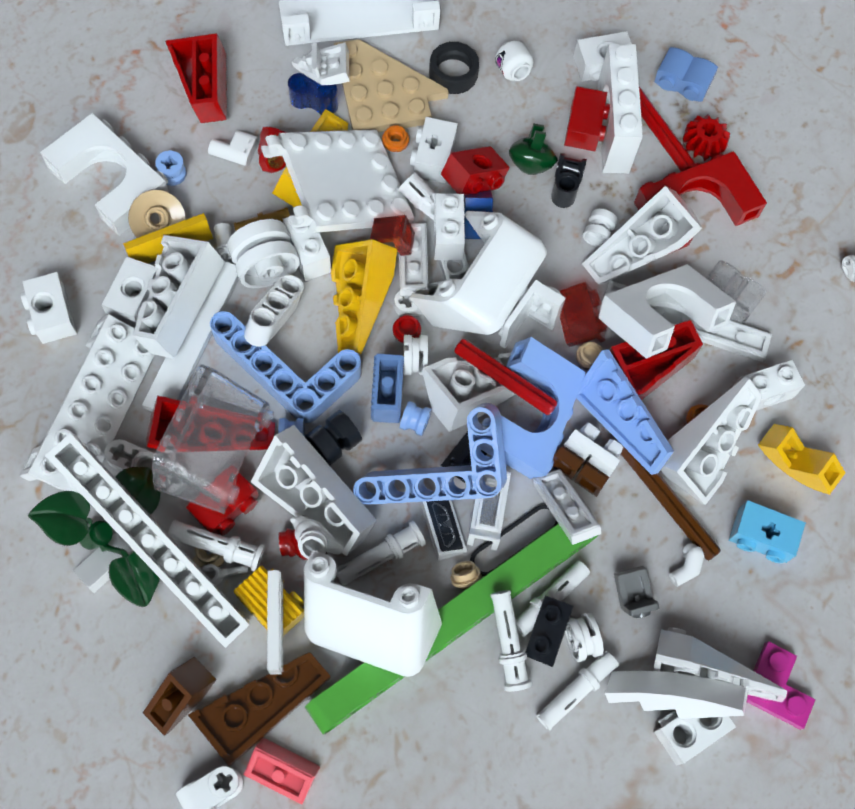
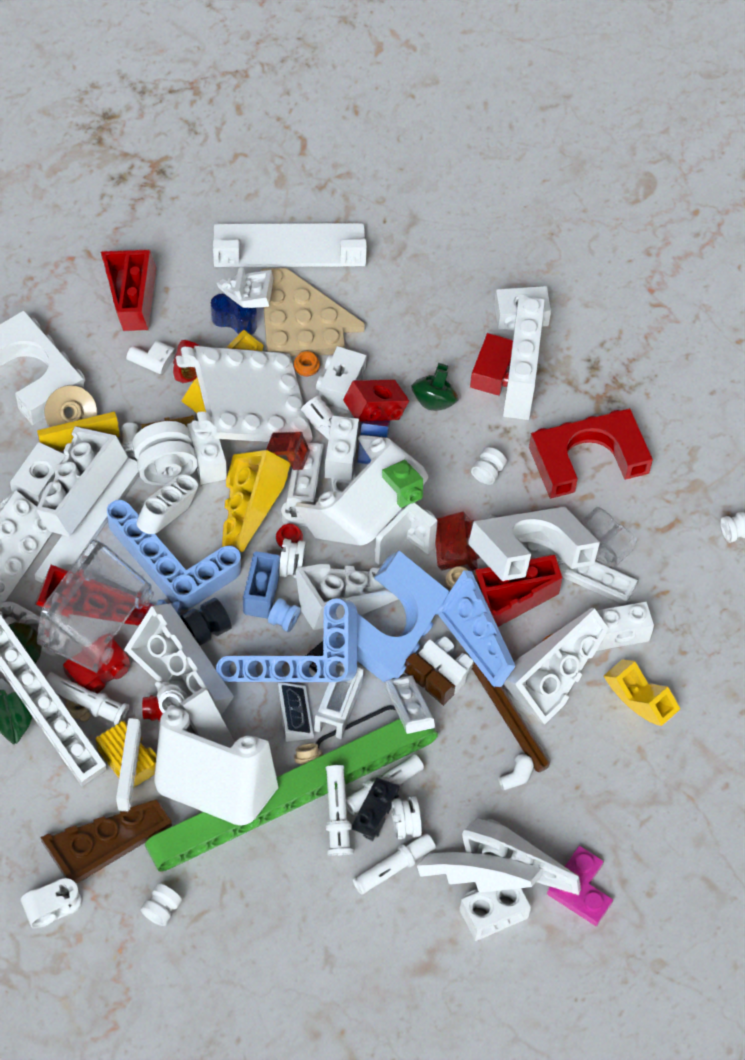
camera: 10 degrees right, 10 degrees down
reddish brown slope [143,657,217,736] -> none
light blue wheel [155,150,186,186] -> none
white hand [202,564,249,585] -> none
coral slope [243,738,320,804] -> none
white pin [336,520,426,586] -> none
black tyre [429,42,479,94] -> none
red axle [454,339,558,415] -> none
white head [495,41,533,81] -> none
black piece [551,153,587,208] -> none
white wedge [582,186,702,285] -> none
dark grey bracket [614,566,659,618] -> none
red axle [639,87,695,172] -> none
medium blue brick [654,47,718,102] -> none
red gear [683,114,730,161] -> none
medium azure brick [728,500,806,563] -> none
none -> white wheel [141,884,182,926]
none -> white tile [179,688,235,748]
none -> bright green bracket [382,459,423,508]

